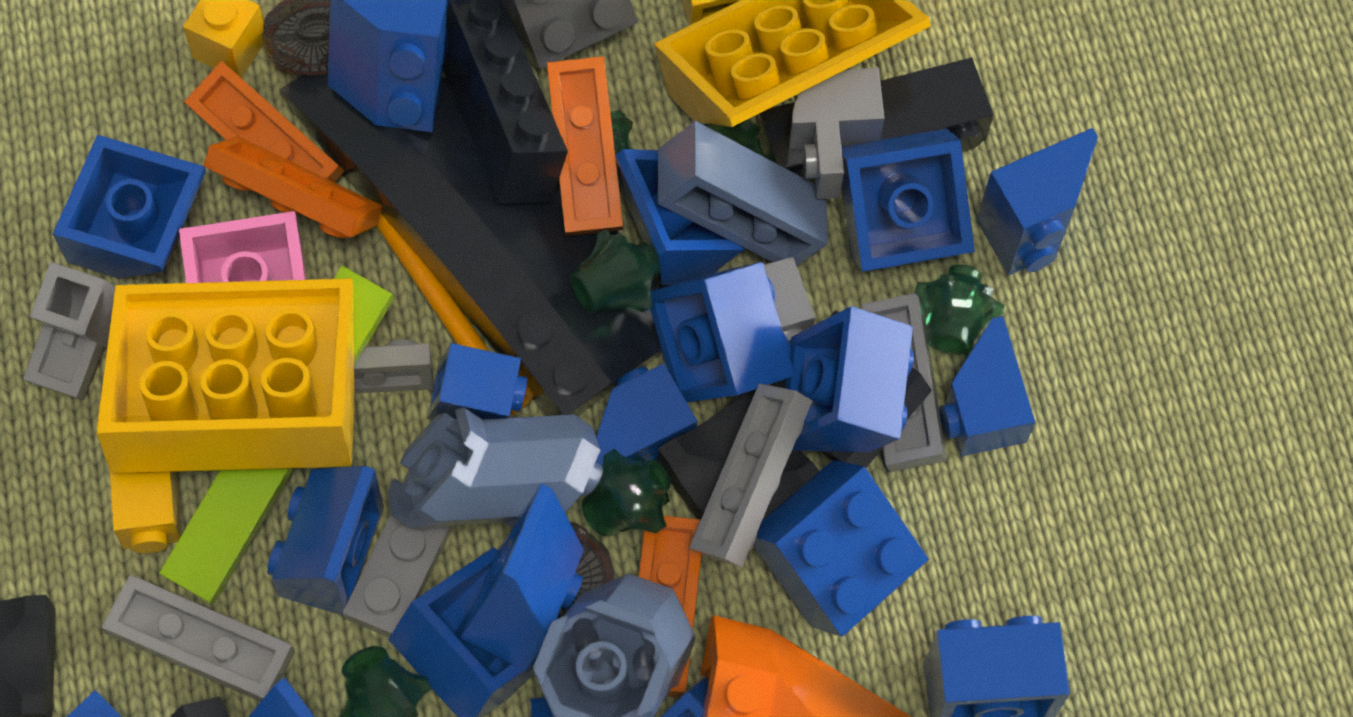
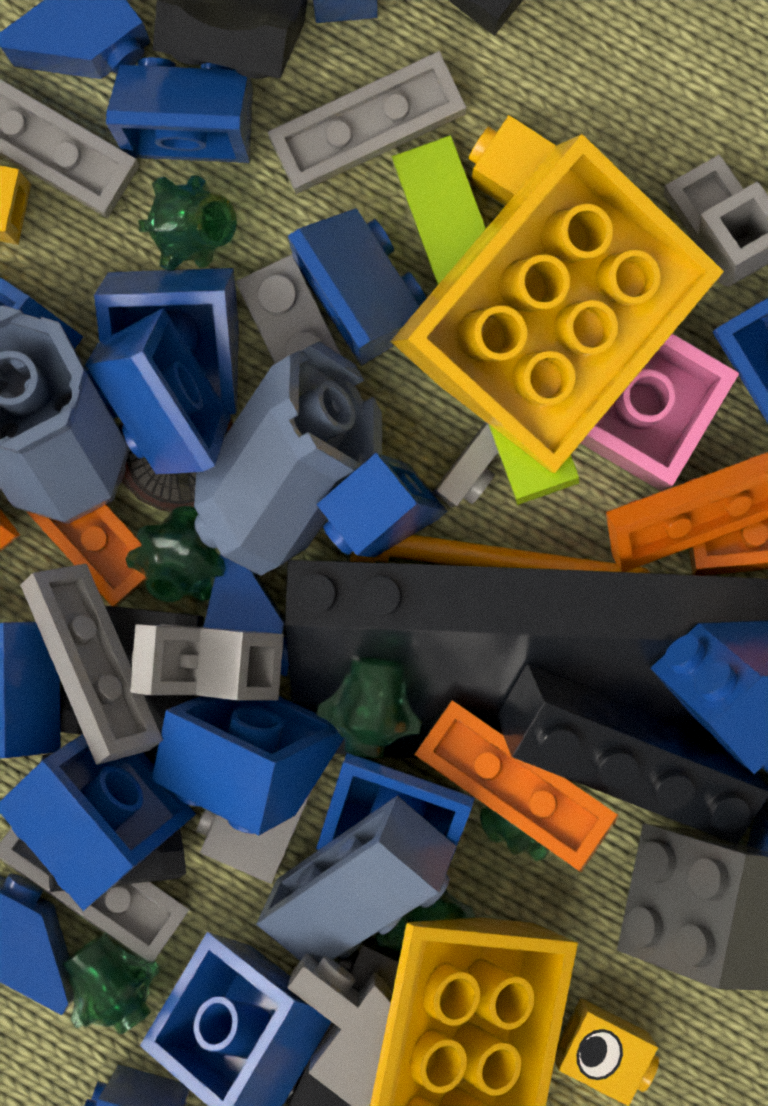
camera: 135 degrees right, 20 degrees up
none -> light grey brick [130,624,284,700]

